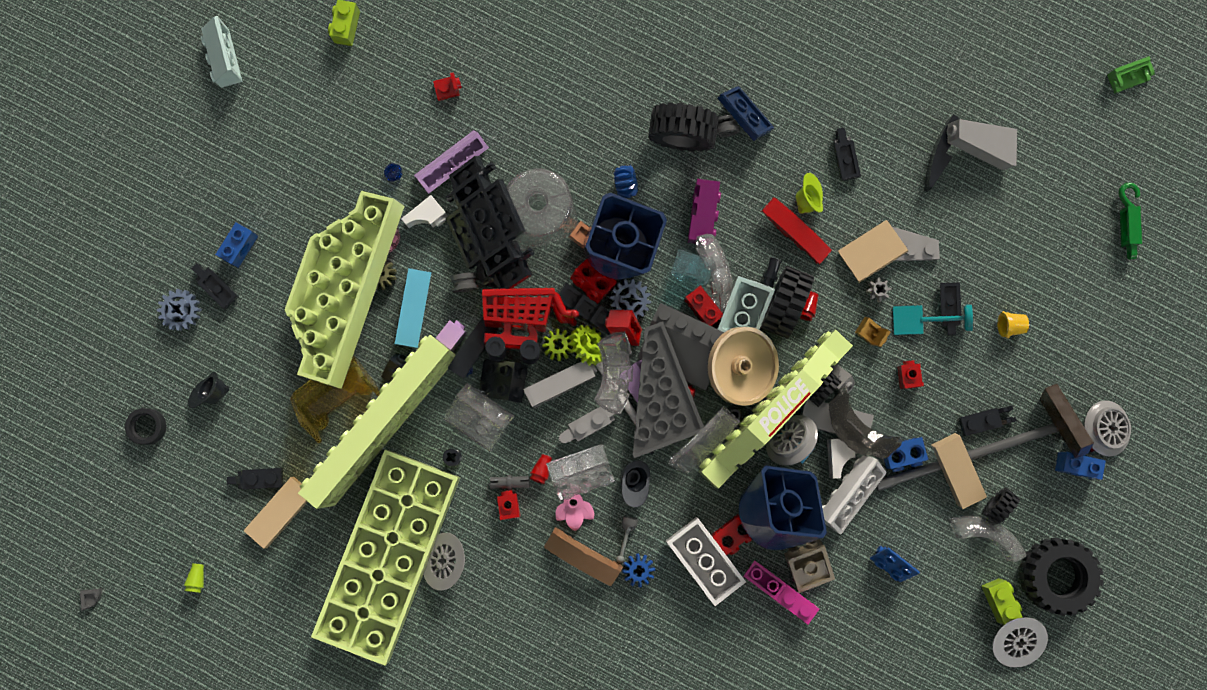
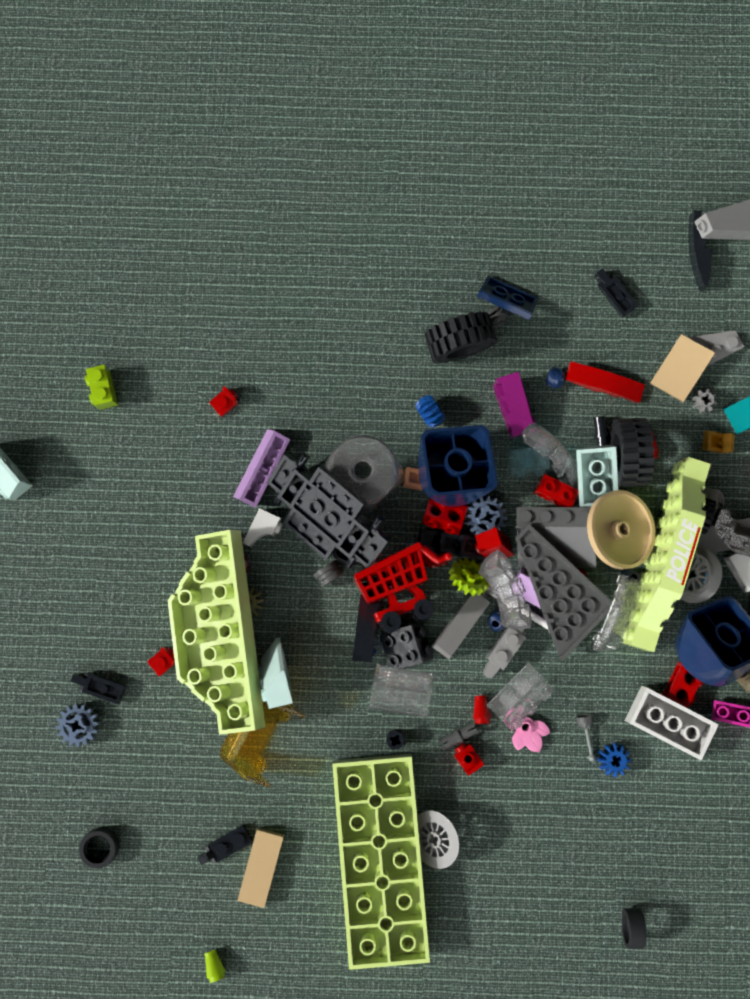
camera: 20 degrees left, 0 degrees up
black piece [188,372,229,408] -> none
blue brick [215,222,258,268] -> none
yellowish green brick [298,335,456,509] -> none
black bracket [381,353,407,383] -> none
clear blue plate [384,163,403,182] -> none
medium azure brick [395,268,431,348] -> none
lavender brick [436,320,467,351] -> none
lime gear [542,328,573,361] -> none
medium nougat windscreen [544,527,623,586] -> none
black piece [620,460,650,507] -> none
lime piece [795,173,823,214] -> none
none -> red bracket [147,647,175,677]
none -> light aqua slope [259,637,293,709]
none -> dark blue piece [487,609,509,631]
none -> dark blue piece [545,367,566,389]

